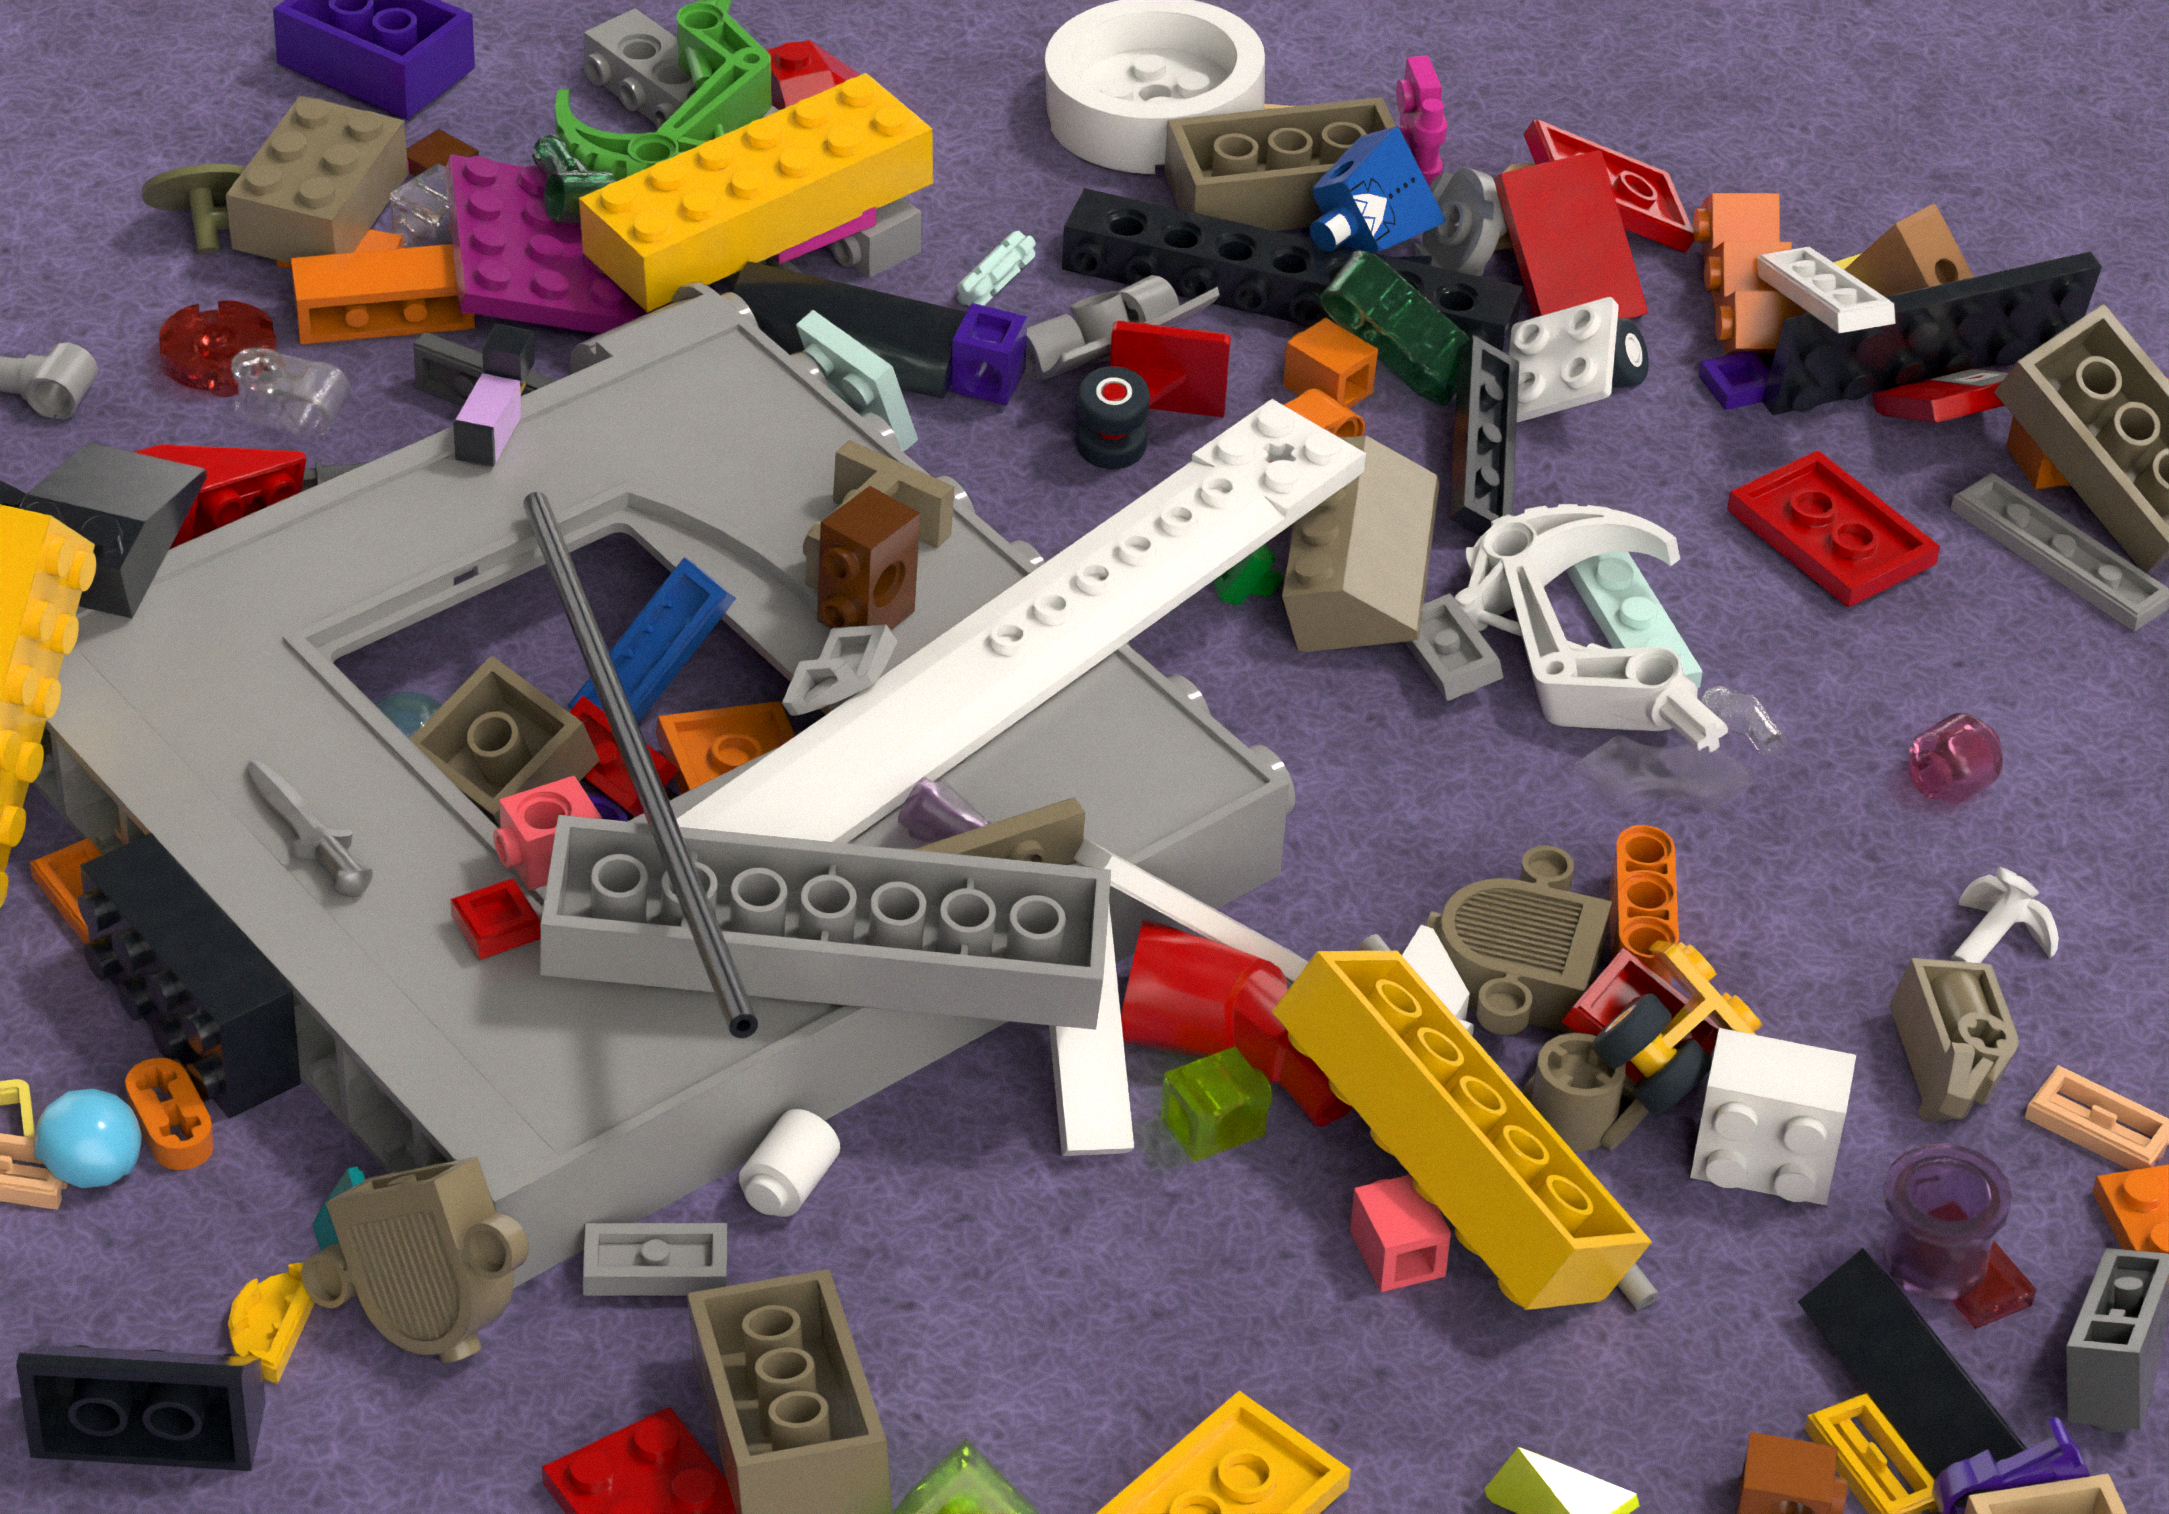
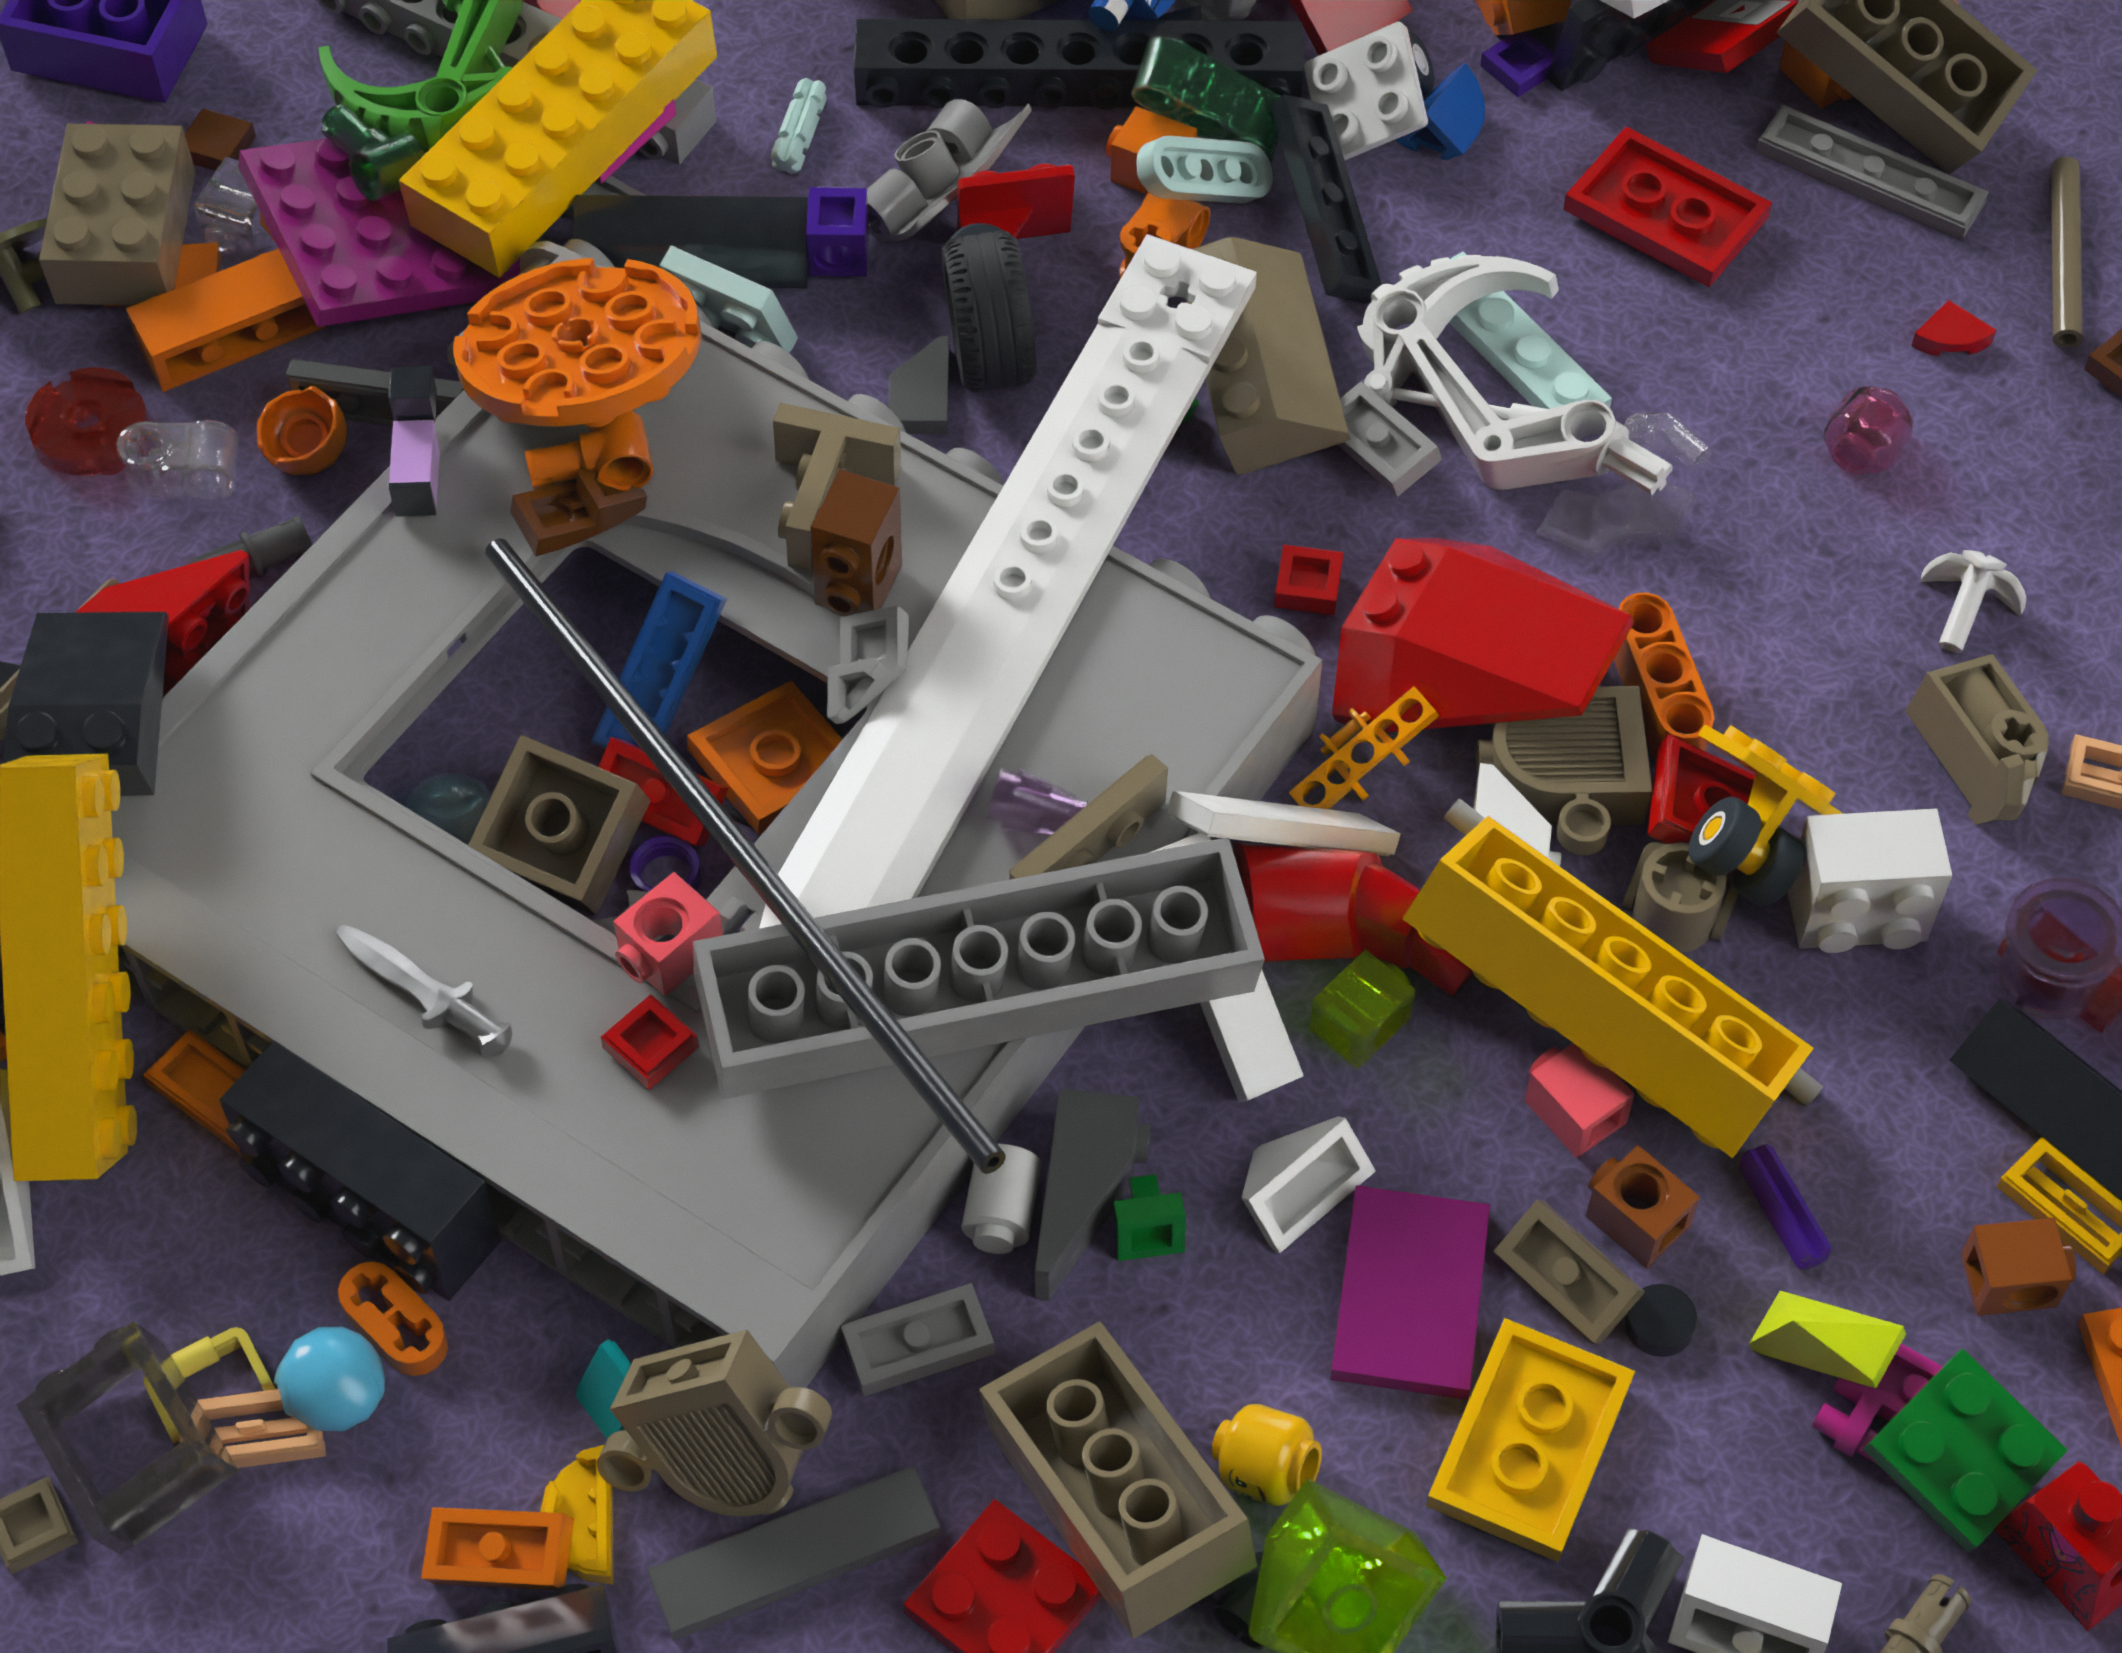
camera: 15 degrees left, 15 degrees up
none -> orange hair [257,386,348,476]
none -> orange plate [421,1507,574,1590]
none -> orange plate [453,258,701,427]
none -> reddish brown slope [510,467,647,556]
none -> orange pin [525,411,653,492]
none -> dark grey tile [647,1466,941,1641]
none -> dark grey tile [888,336,950,434]
none -> black tyre [942,231,1037,392]
none -> dark grey slope [1035,1088,1151,1300]
none -> green tile [1114,1174,1186,1261]
none -> light aqua plate [1136,136,1273,204]
none -> yellow head [1211,1404,1322,1506]
none -> white slope [1242,1116,1376,1253]
none -> red plate [1274,544,1344,615]
none -> light orange piece [1288,686,1439,809]
none -> magenta tile [1330,1185,1490,1400]
none -> red wedge [1332,538,1634,732]
none -> blue brick [1395,62,1485,160]
none -> dark tan plate [1494,1200,1645,1344]
none -> dark orange brick [1585,1145,1700,1269]
none -> black tile [1625,1284,1697,1357]
none -> dark purple axle [1739,1144,1831,1270]
none -> red tile [1911,300,1997,356]

